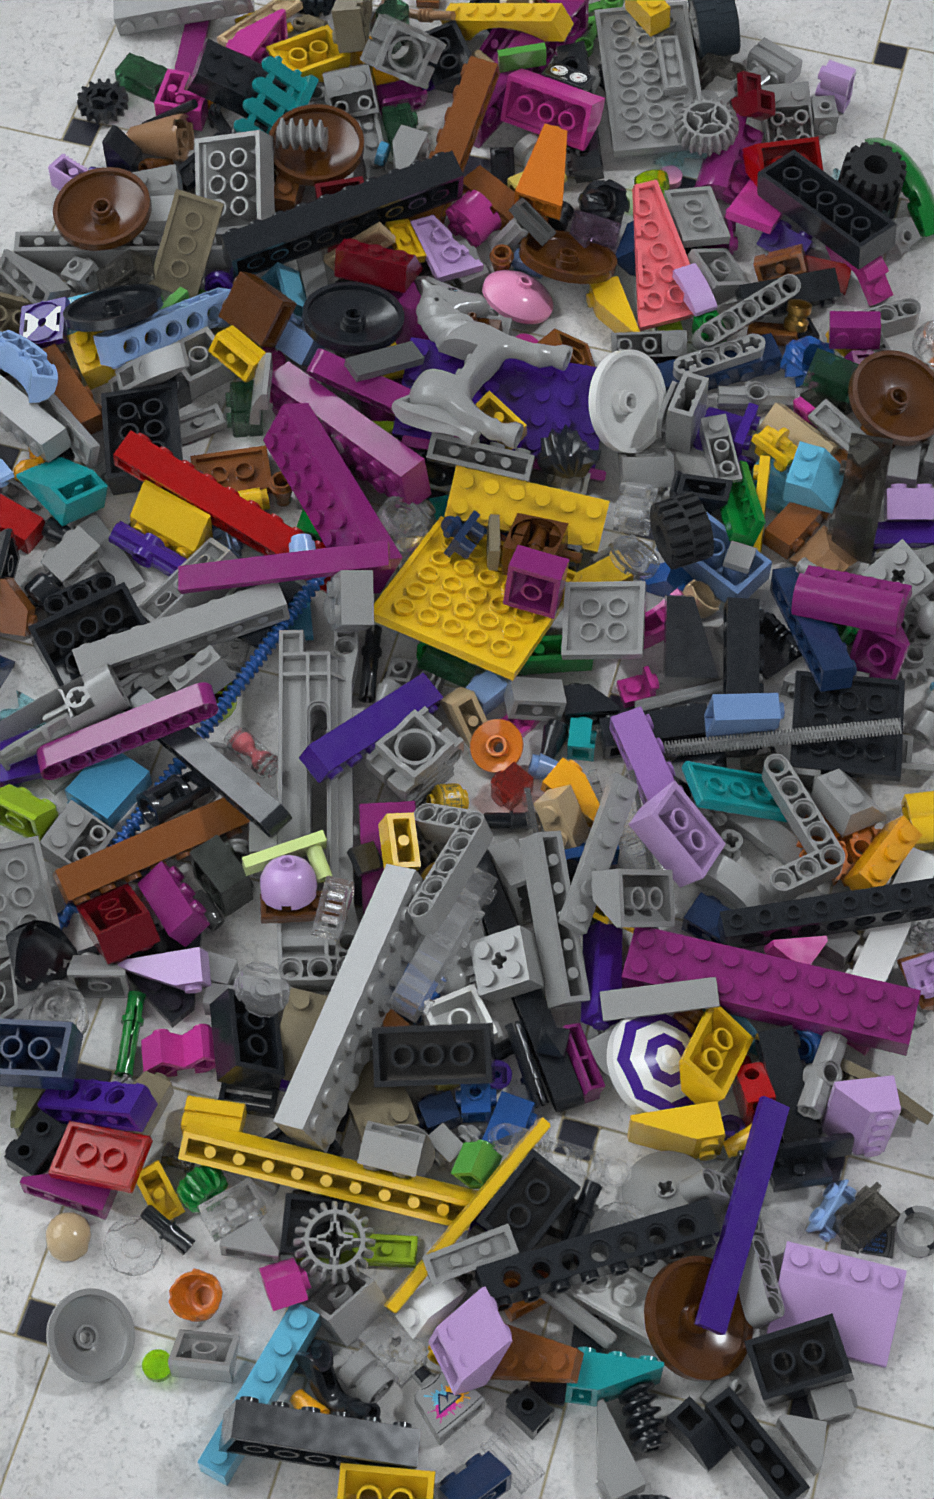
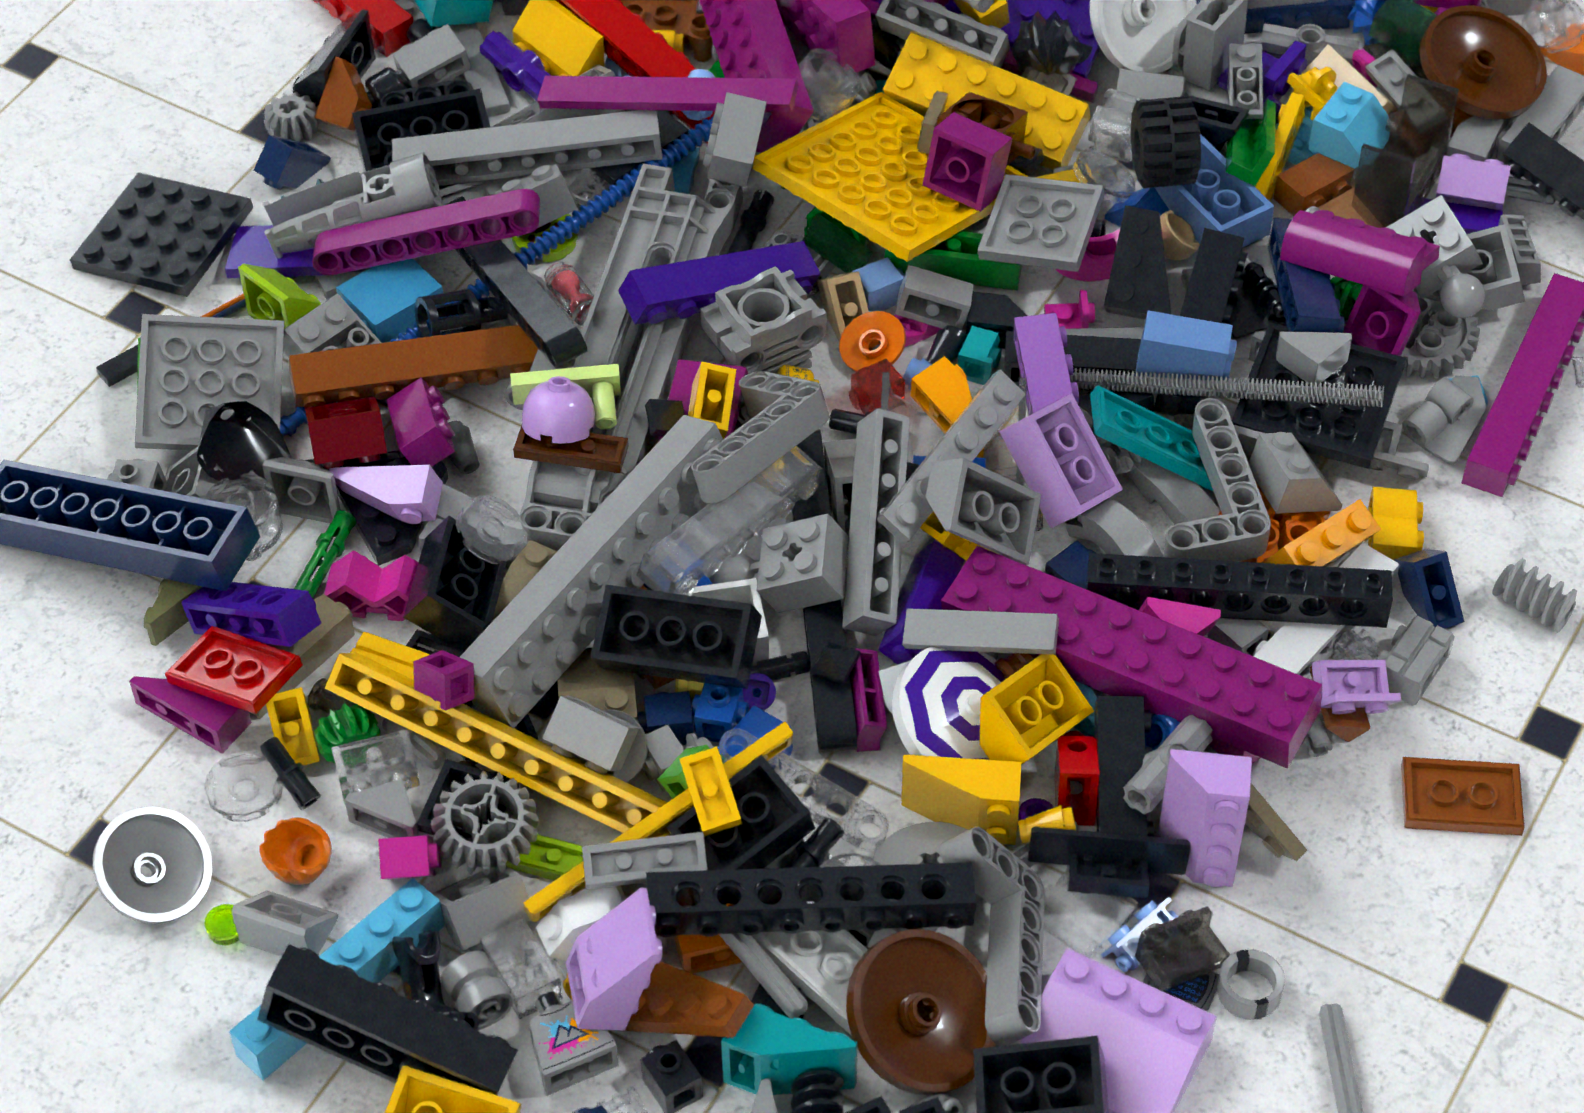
camera: 15 degrees right, 10 degrees down
black brick [4,1110,67,1177] -> none
tan hair [46,1213,91,1262] -> none
pearl dark grey brick [189,835,254,917] -> none
clear slope [311,876,355,941] -> none
dark blue hips [441,510,488,560] -> none
black pin [504,1020,549,1109] -> none
tan brick [533,785,590,849] -> none
dark purple tile [694,1096,790,1336] -> none
light grey bush [720,829,743,862] -> none
light grey tile [723,541,757,574] -> none
none -> magenta brick [413,650,475,711]
none -> yellow plate [679,747,742,836]
none -> light grey slope [1276,332,1352,386]

